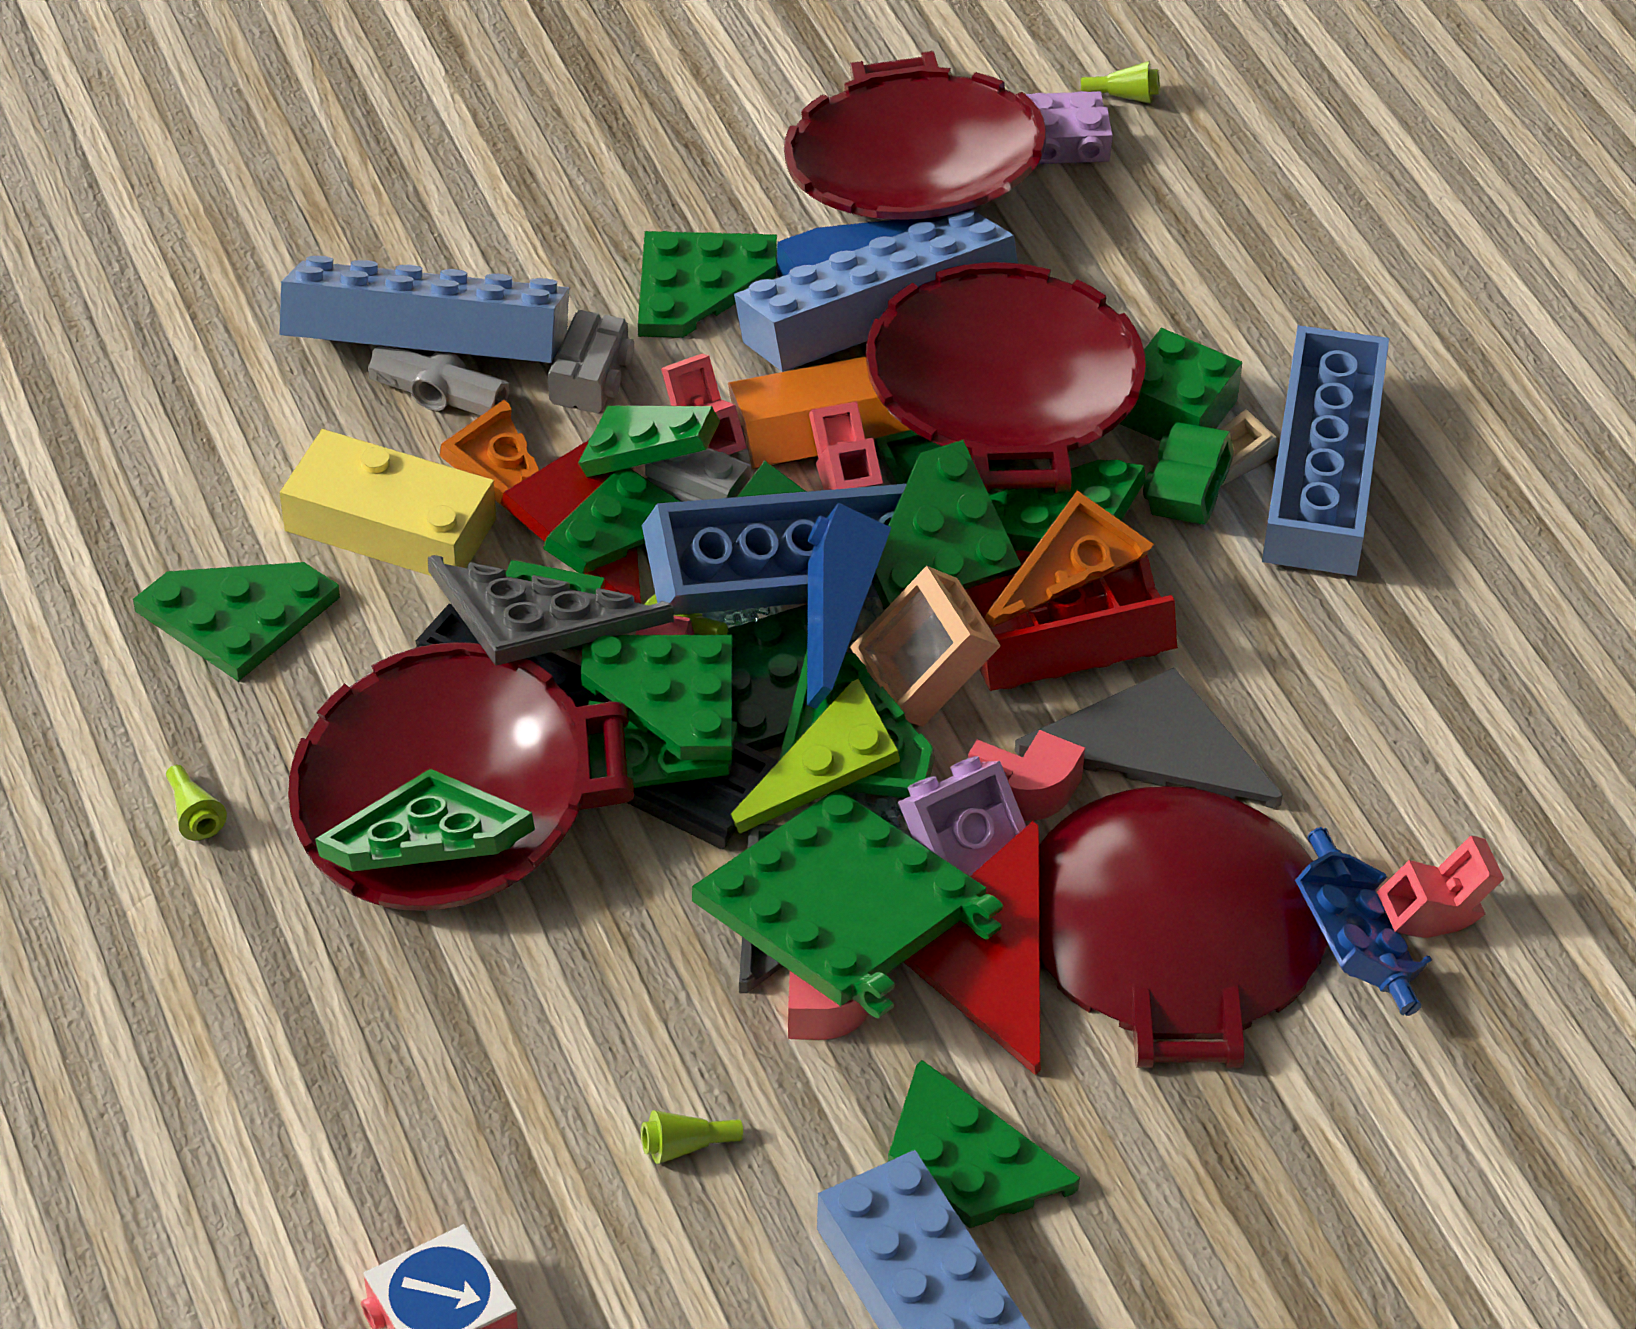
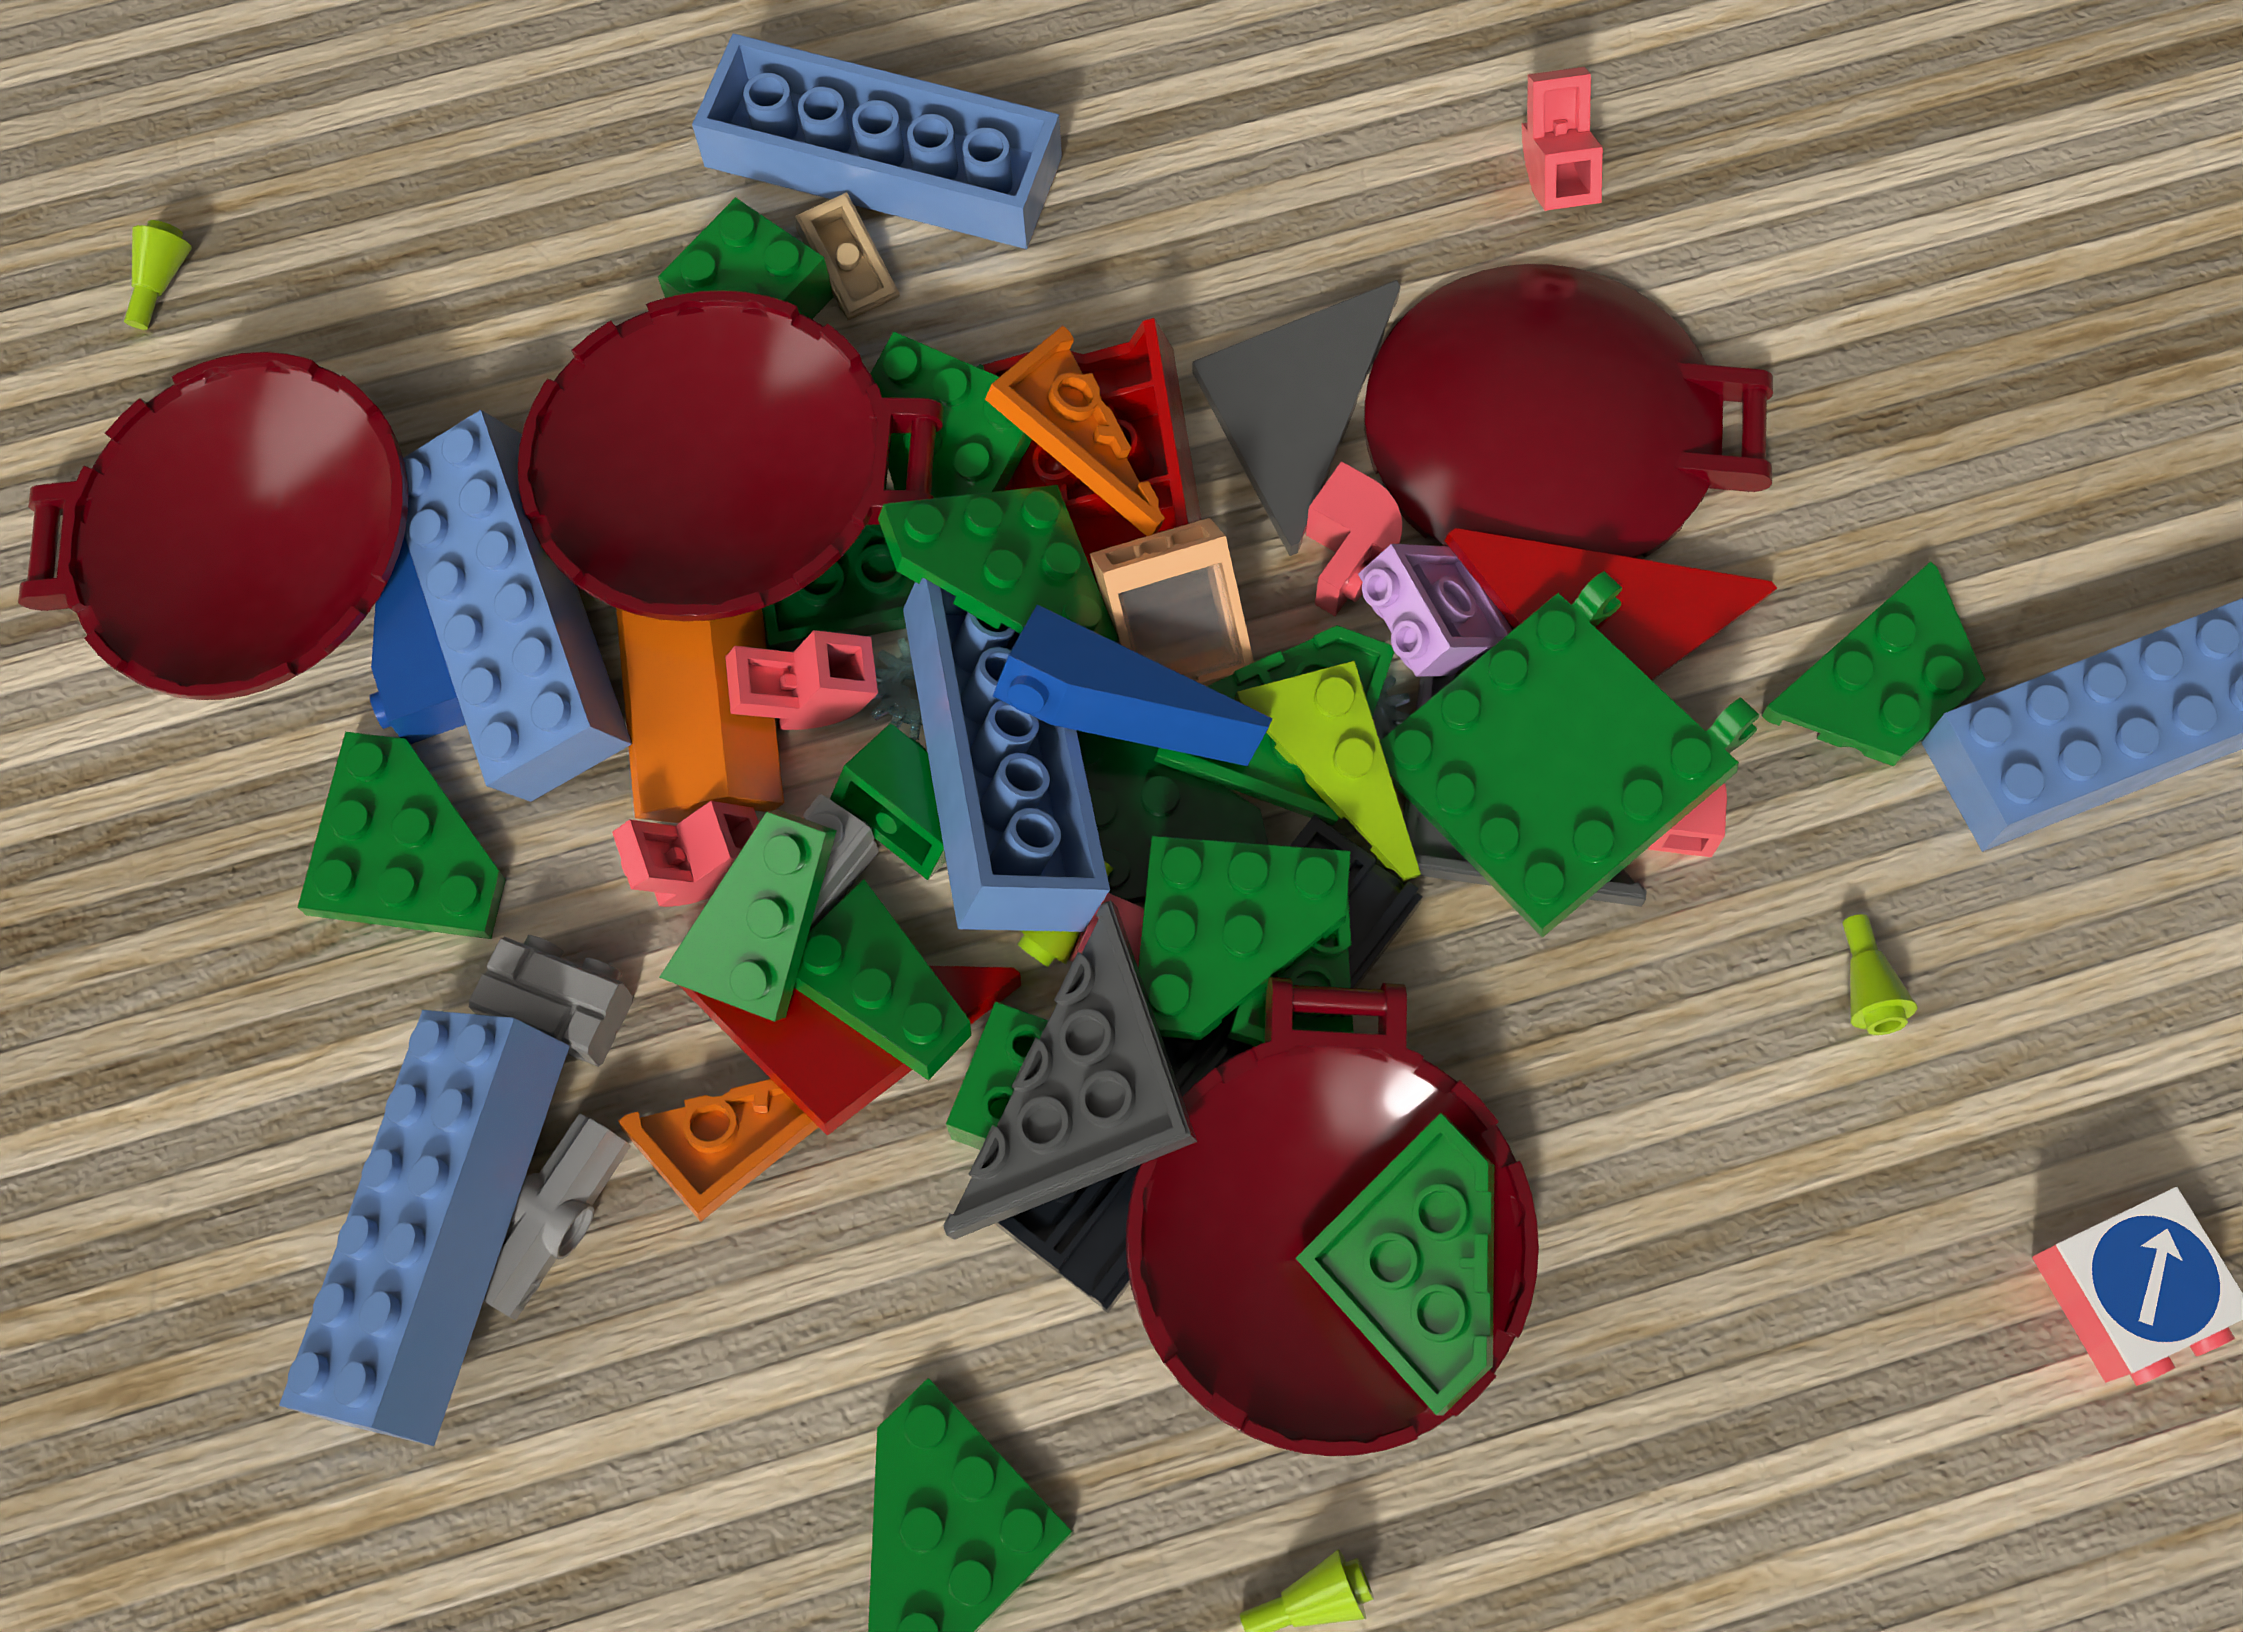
camera: 80 degrees left, 20 degrees up
light yellow brick [279,429,497,576] -> none
lavender plate [1026,91,1112,164] -> none
green brick [1143,422,1234,525] -> none
blue plate [1295,827,1432,1016] -> none

